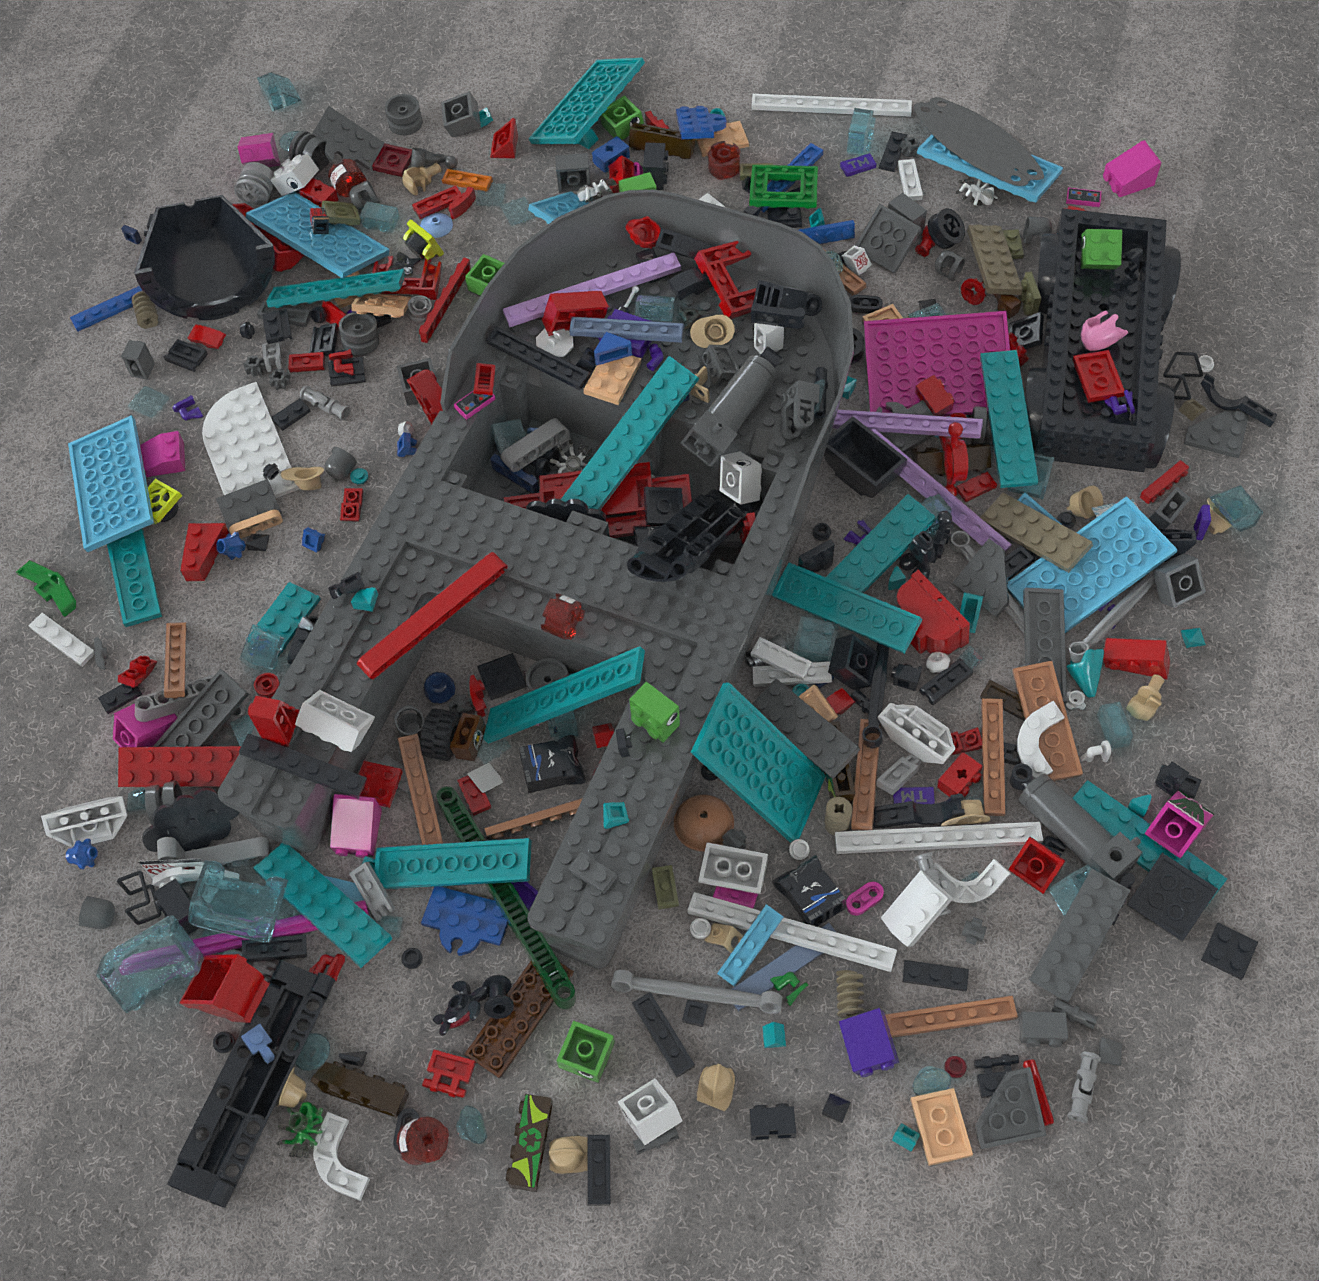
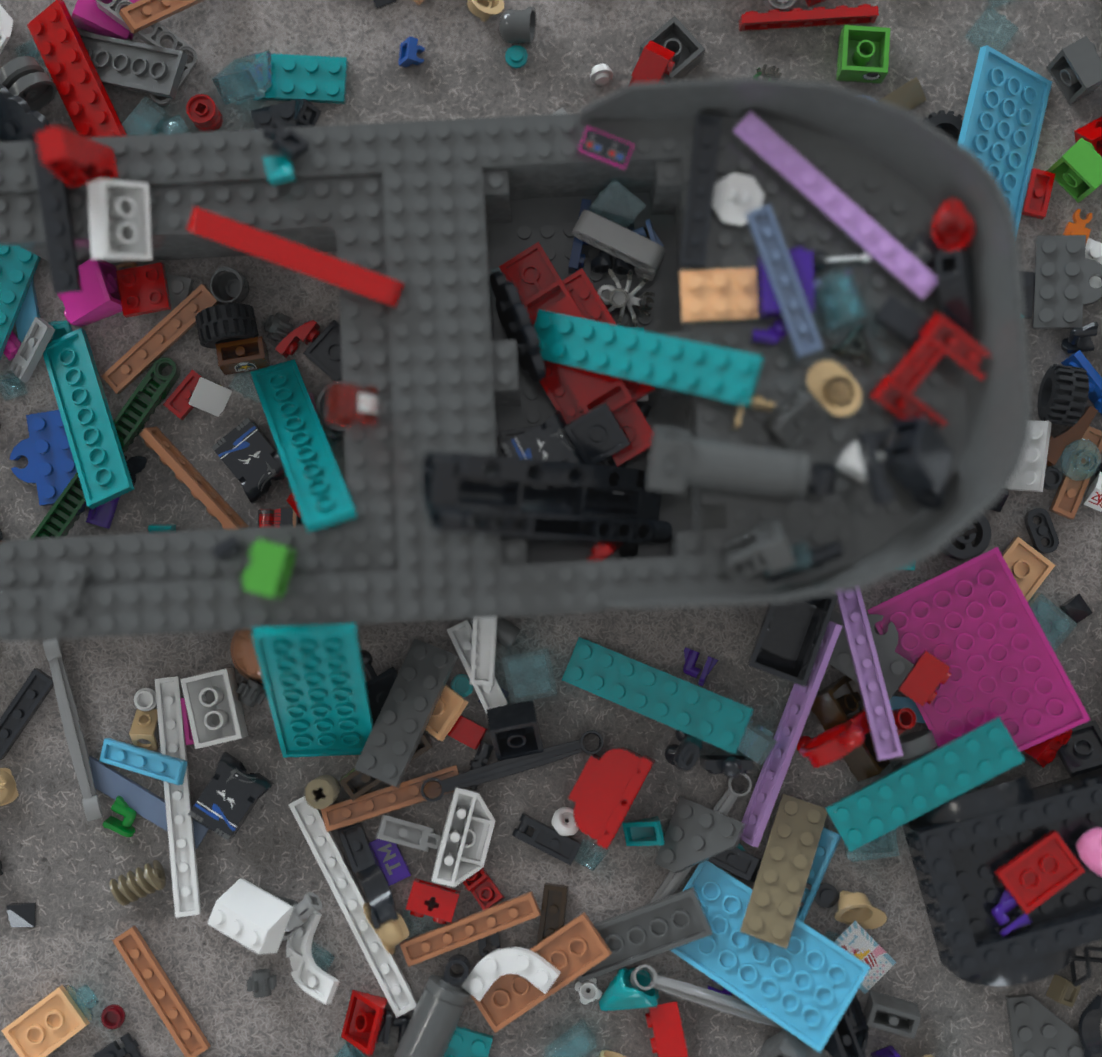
camera: 65 degrees right, 25 degrees up
red slope [340,488,364,521] -> none
blue tile [397,432,417,457] -> none
dark blue hair [423,671,456,704] -> none
red slope [473,363,495,395] -> none
red wedge [542,291,609,336] -> none
black slope [576,347,596,370] -> none
animal [577,178,617,203] -> none
blue slope [594,332,632,366] -> none
teal slope [603,802,629,829] -> none
olive plate [652,865,679,910] -> none
black plate [682,999,708,1027] -> none
white brick [720,452,762,504] -> none
teal slope [762,1022,786,1048] -> none
teal plate [772,562,923,654] -> none
white plate [789,839,810,860] -> none
black plate [798,539,835,573] -> none
black plate [813,523,831,541] -> none
dark purple brick [839,1008,900,1077] -> none
dark pink plate [846,882,884,916] -> none
teal slope [888,566,906,590] -> none
black brick [891,663,922,691] -> none
teal slope [892,1123,920,1152] -> none
black plate [902,960,969,992] -> none
red plate [956,471,997,502] -> none
white piece [1080,740,1111,762] -> none
red piece [1140,460,1189,504] -> none

